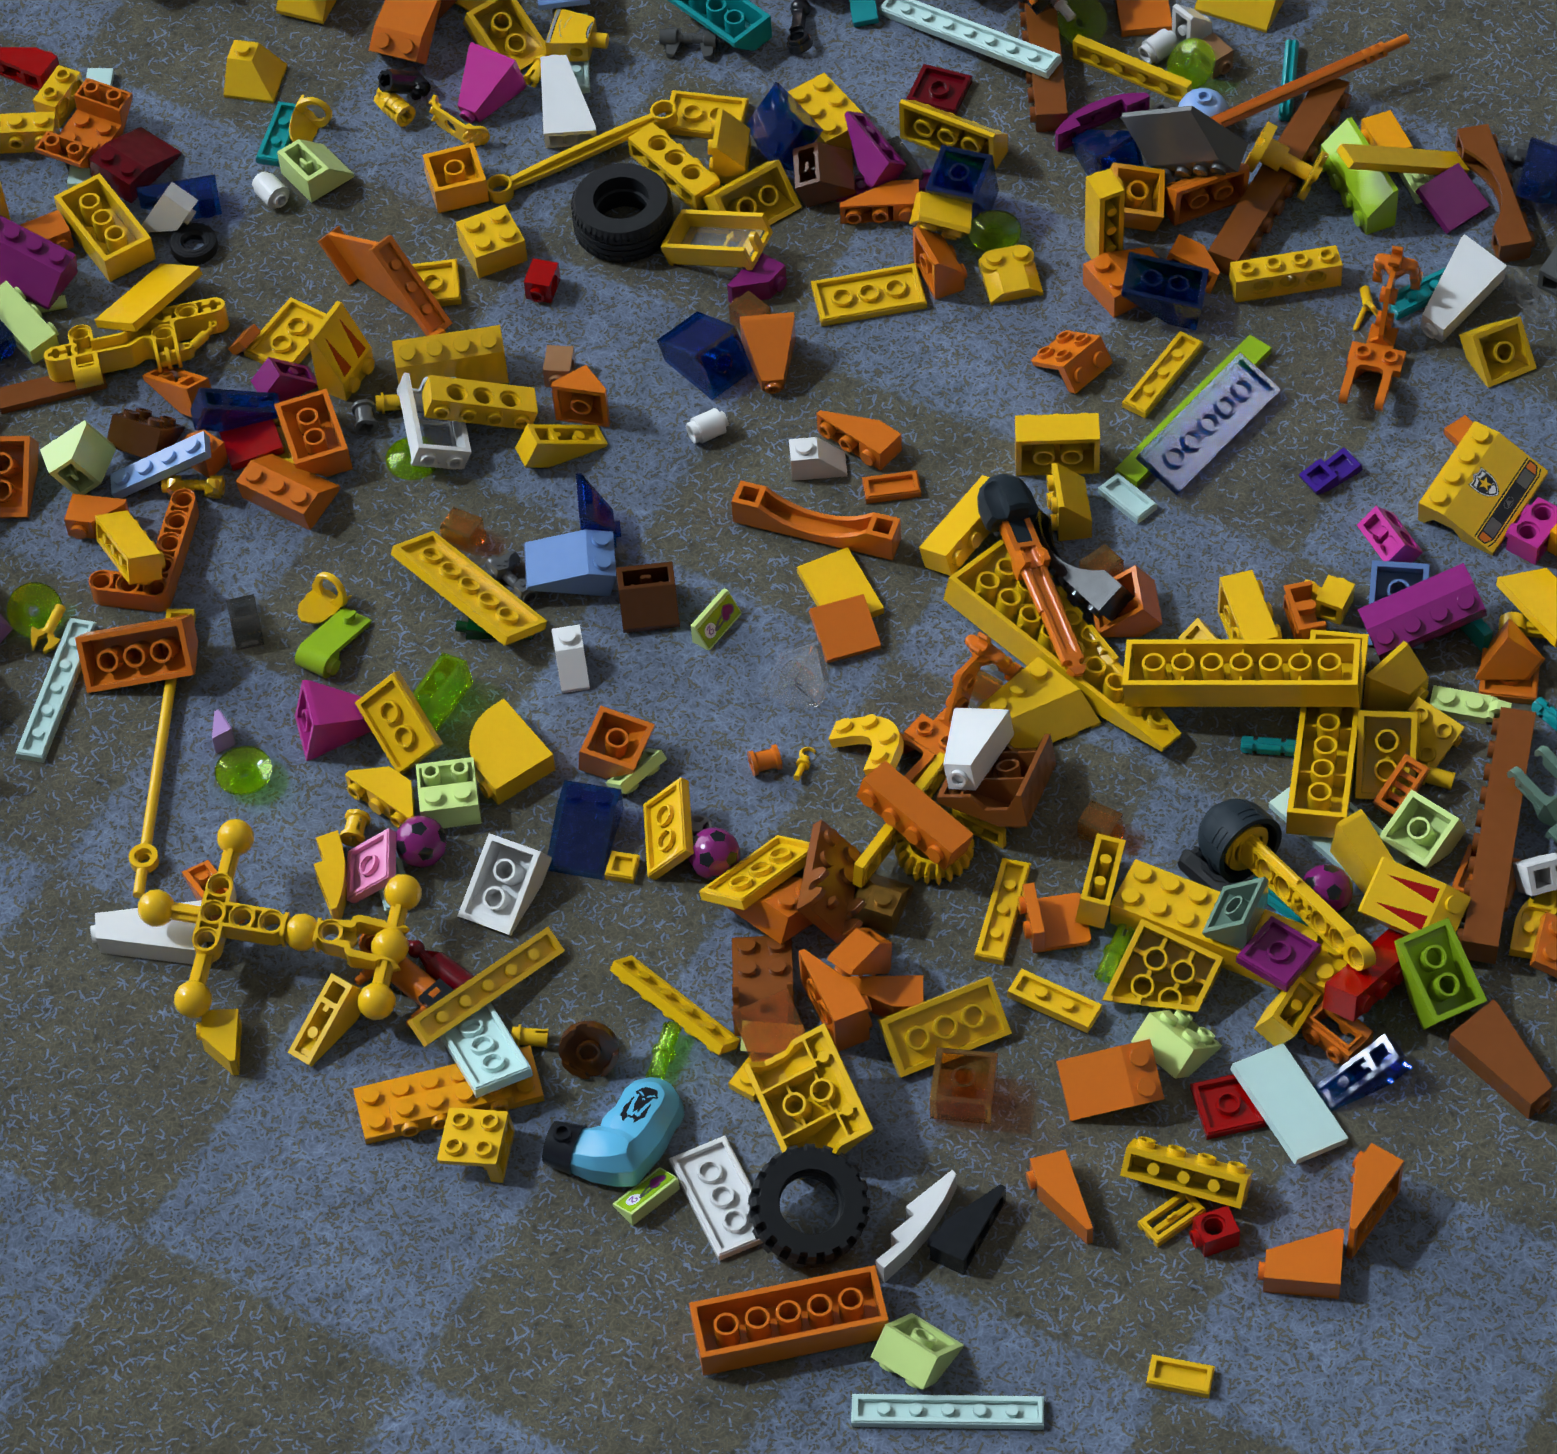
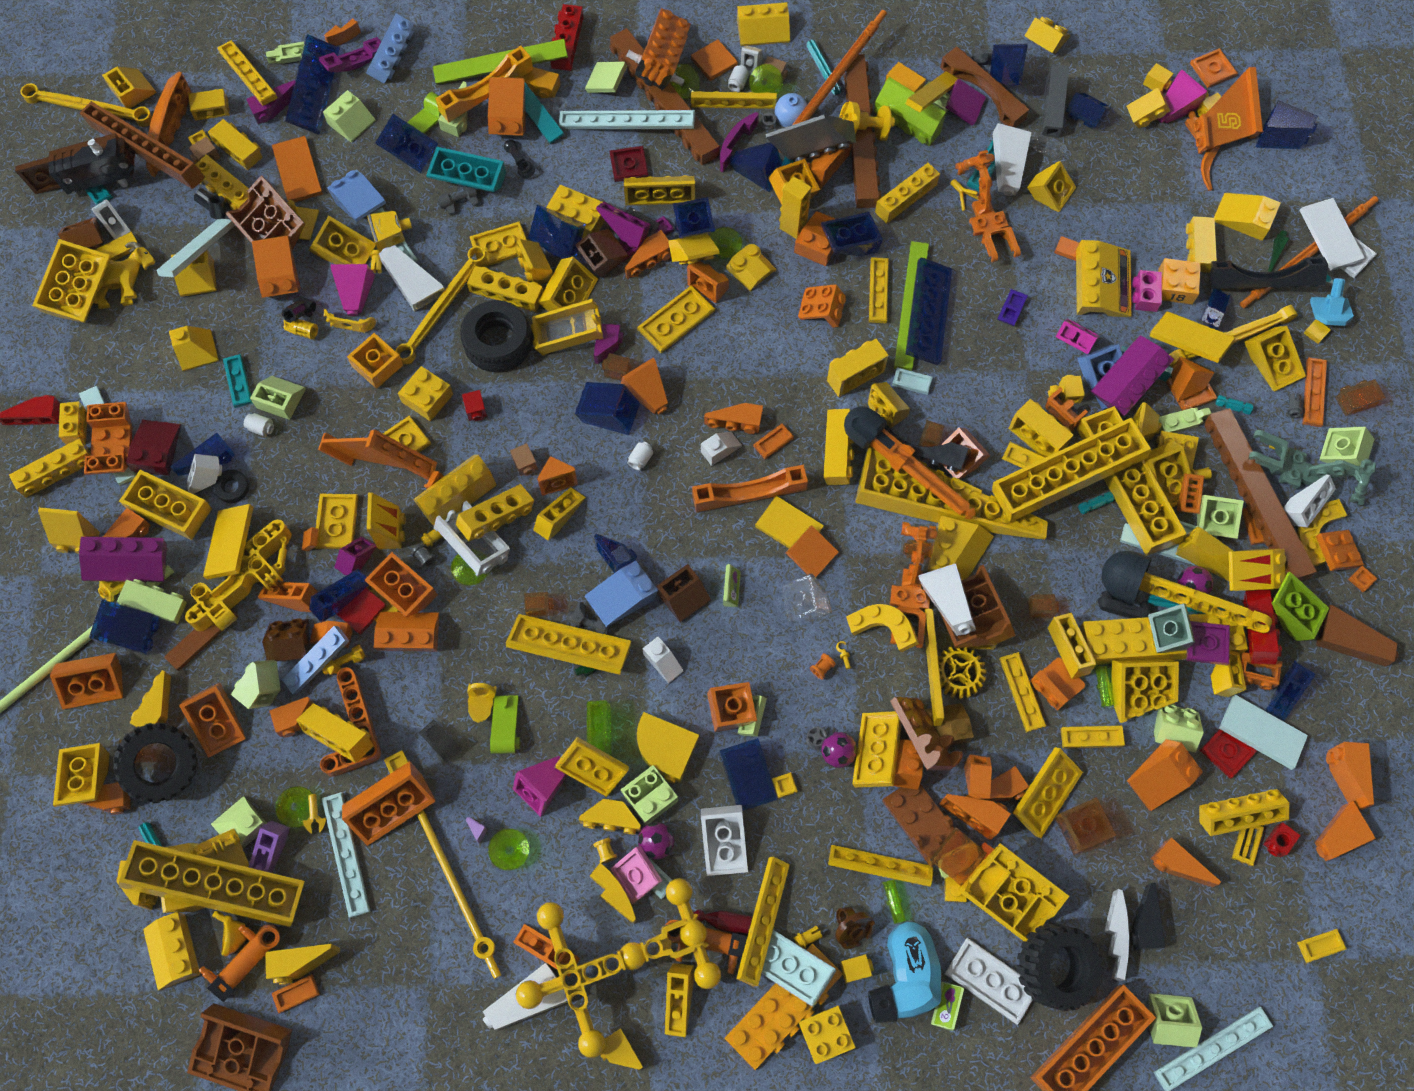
camera: 35 degrees left, 15 degrees up
yellow piece [289,95,332,142] -> none
yellow tile [643,777,694,880] -> none
orange brick [856,761,974,870] -> none
orange slope [1161,234,1220,294] -> none
none -> yellow brick [840,954,874,984]

